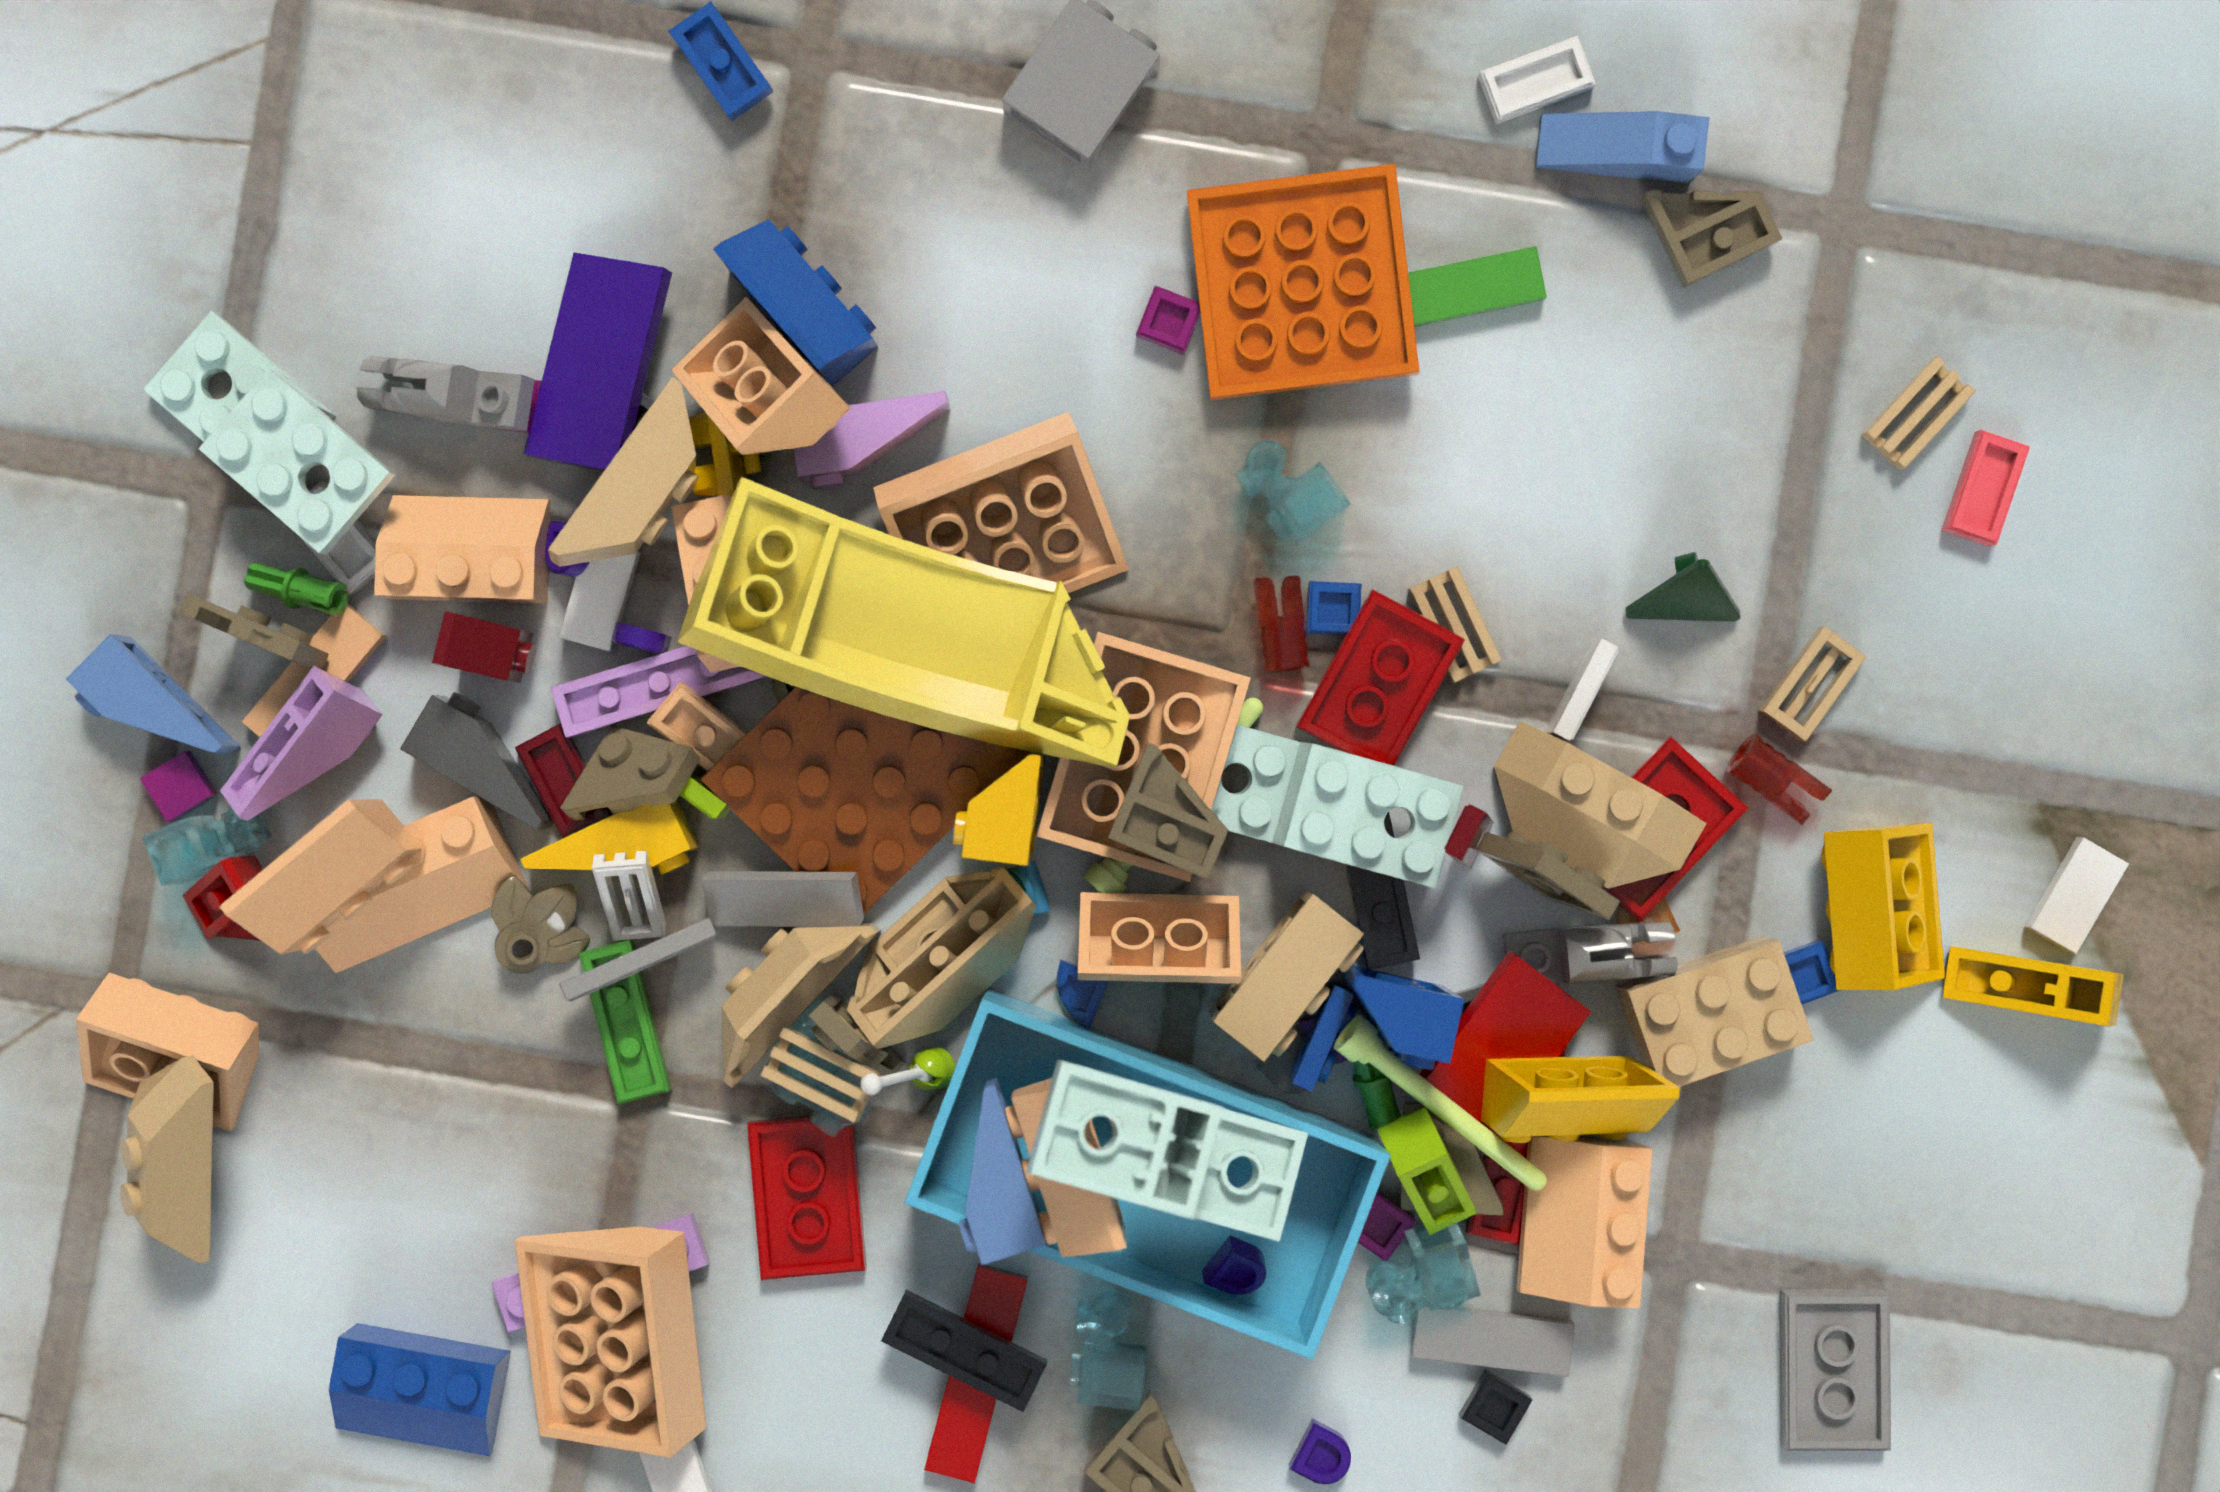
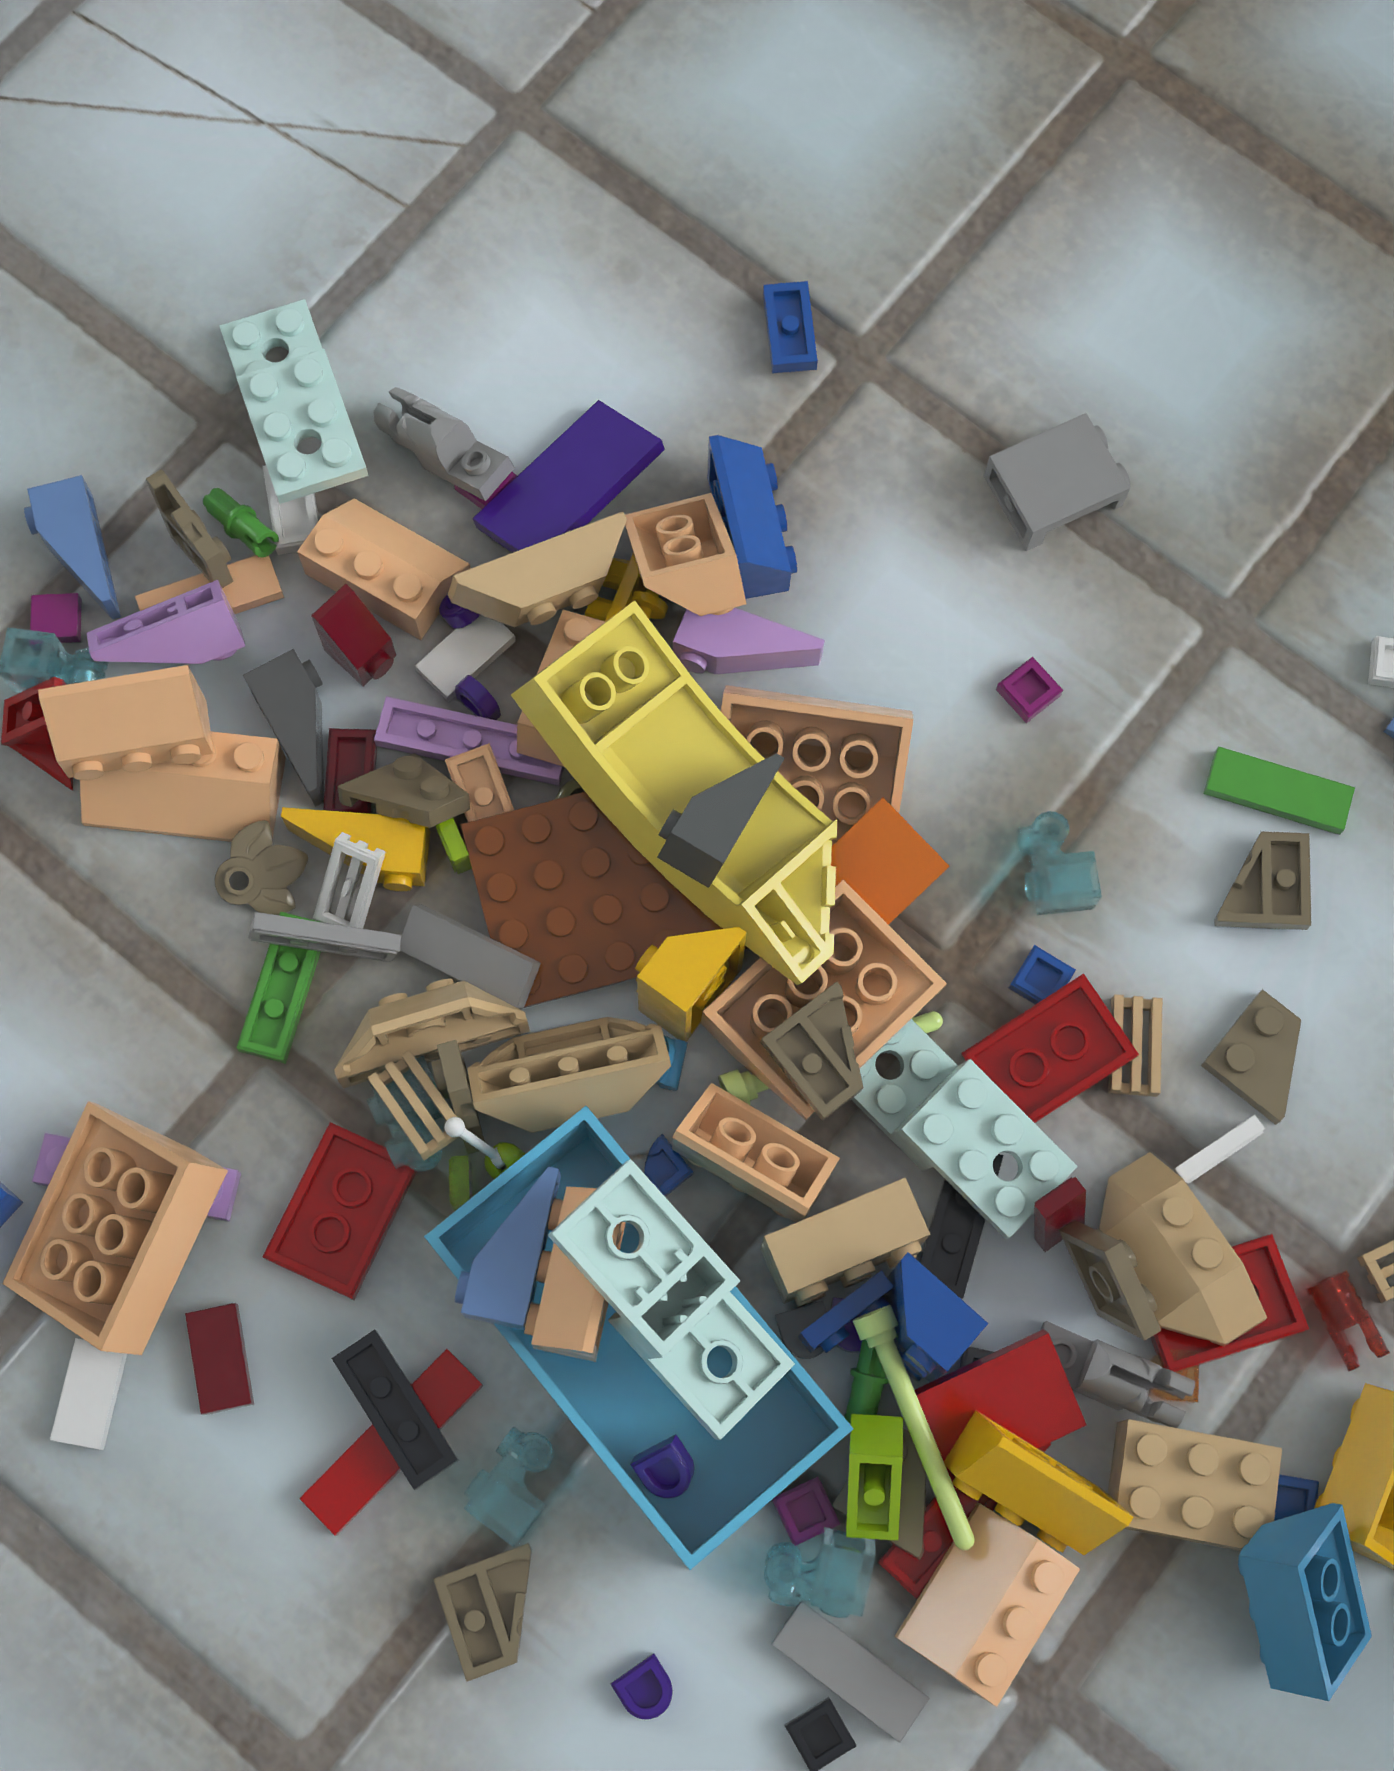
camera: 20 degrees right, 15 degrees down
orange plate [1187,163,1420,401] -> none
clear red hinge [1254,575,1310,673] -> none
dark green piece [1625,552,1741,622] -> none
none -> dark red tile [185,1303,254,1415]
none -> clear neon green tile [449,1155,473,1211]
none -> dark grey slope [657,753,785,888]
none -> orange tile [831,797,950,925]
none -> dark tan wing [1201,989,1301,1125]
none -> dark tan wing [1214,831,1311,930]
none -> dark azure slope [1238,1503,1372,1701]

